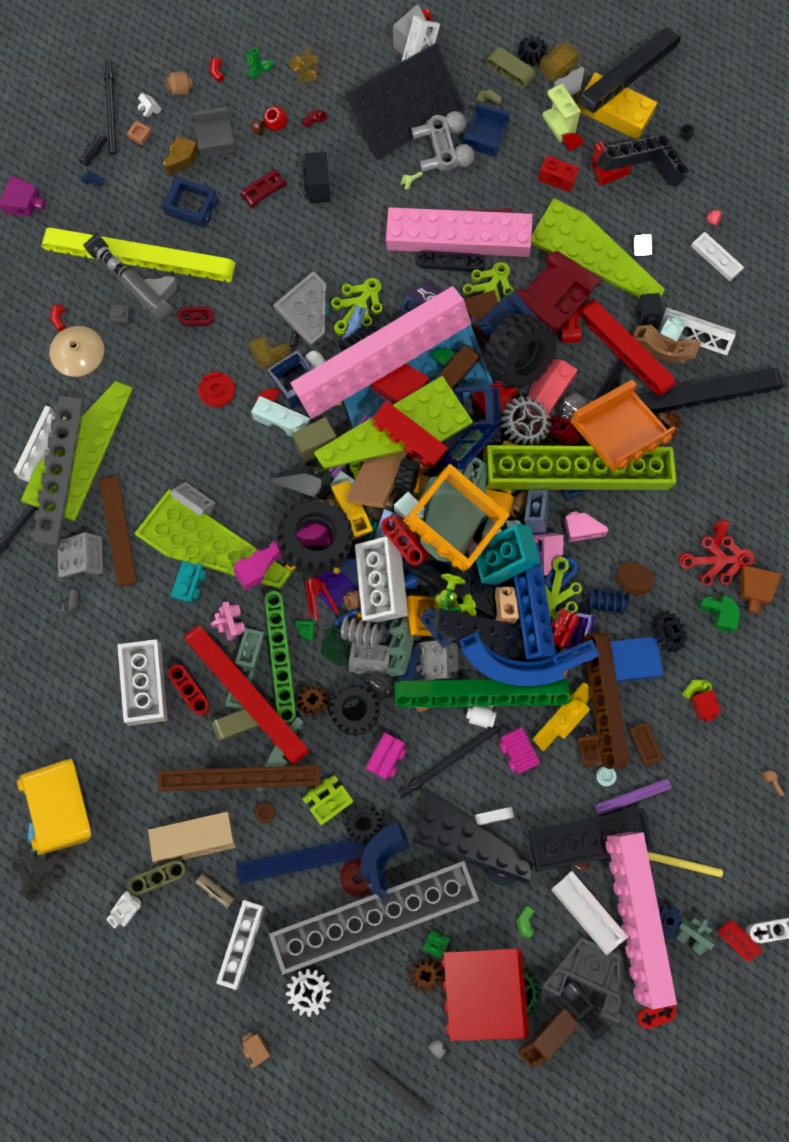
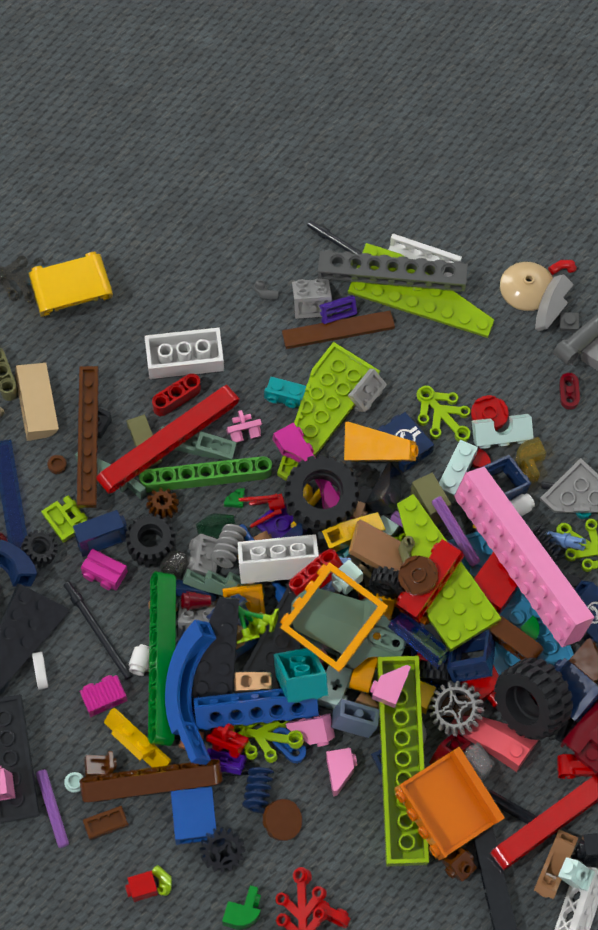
camera: 90 degrees right, 10 degrees down
none -> dark blue window [73,510,128,557]
none -> dark red cone [181,591,211,611]
none -> dark purple tile [319,295,357,324]
none -> light orange slope [344,422,418,462]
none -> bright pink slope [370,665,411,708]
none -> dark blue panel [377,412,434,473]
none -> olive arm [398,536,415,563]
none -> reddish brown tile [398,555,439,596]
none -> lime plant [416,386,470,442]
none -> medium lavender axle [432,496,480,566]
none -> light aqua arch [472,414,533,448]
none -> light grey slope [535,274,573,331]

